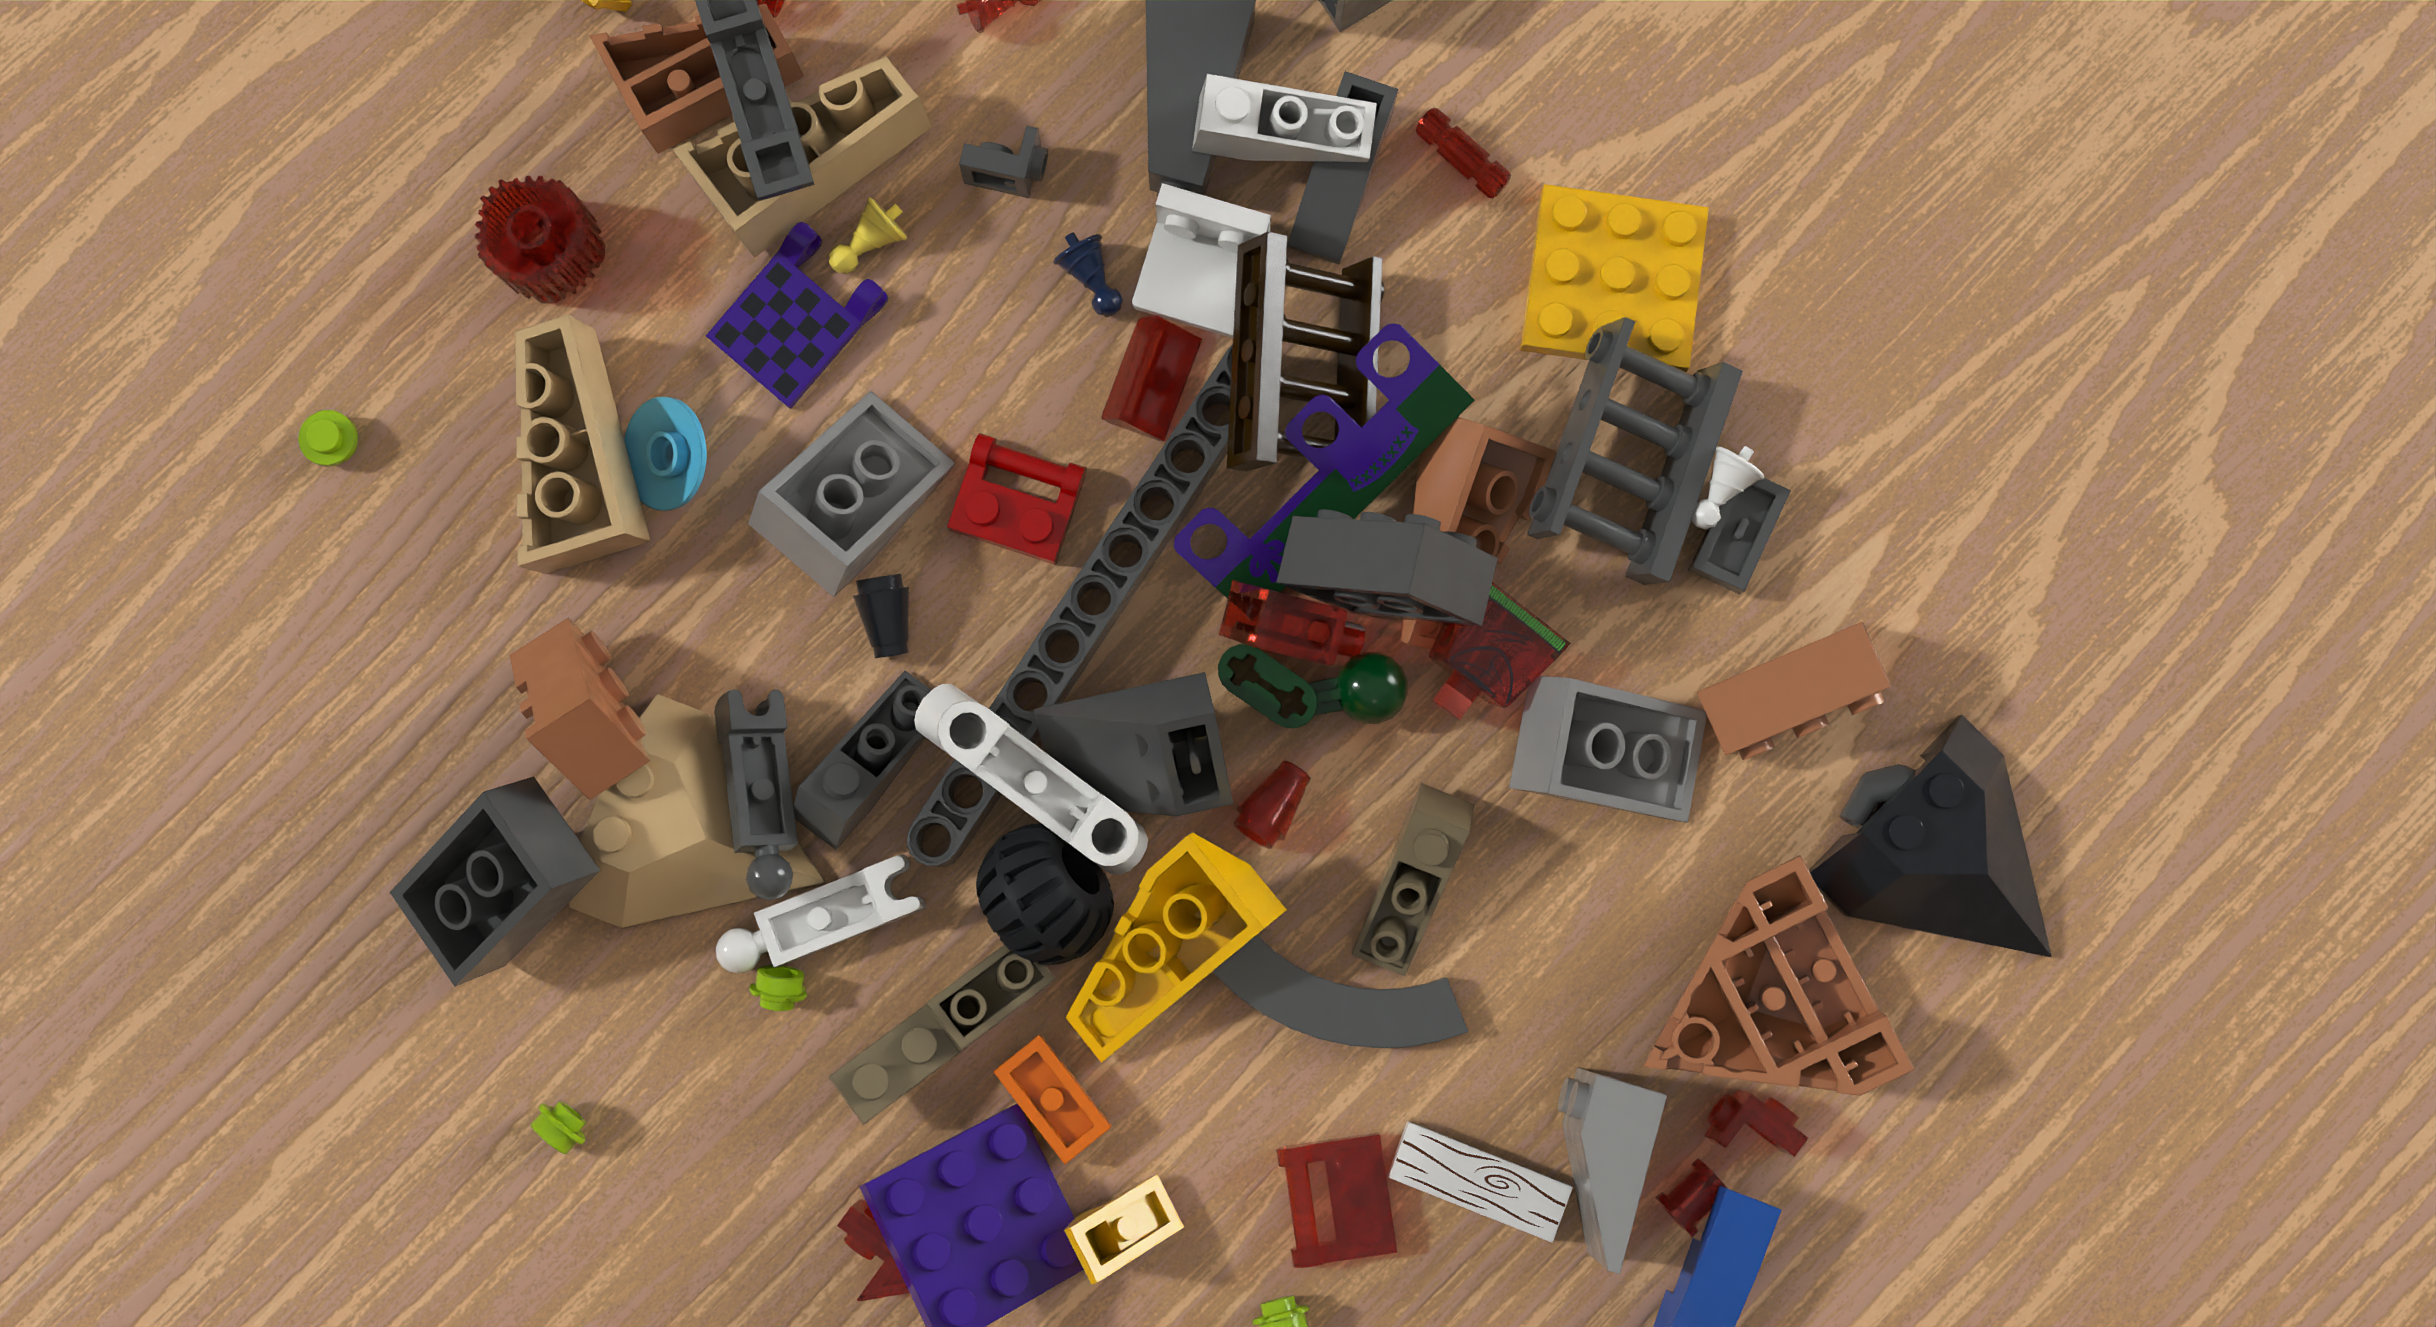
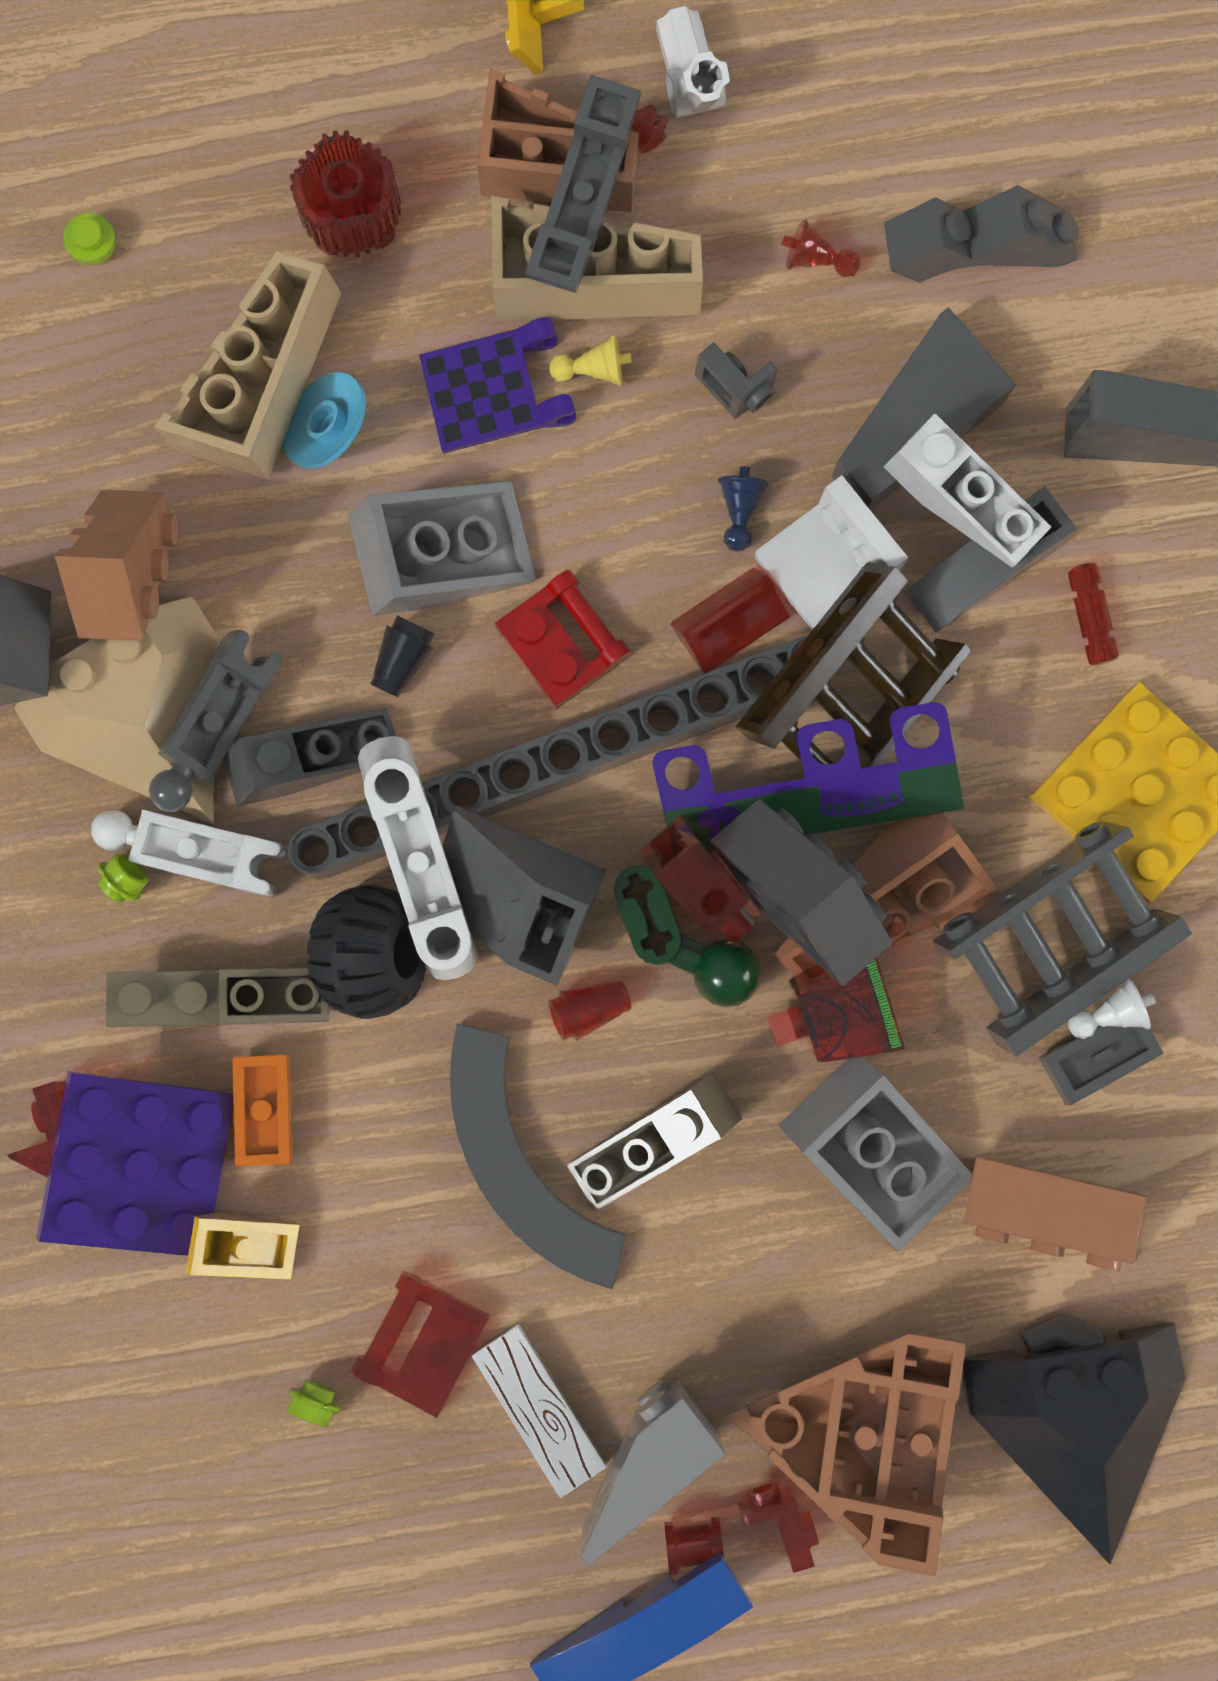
camera: 35 degrees right, 0 degrees up
yellow wedge [1065,832,1287,1063] -> none

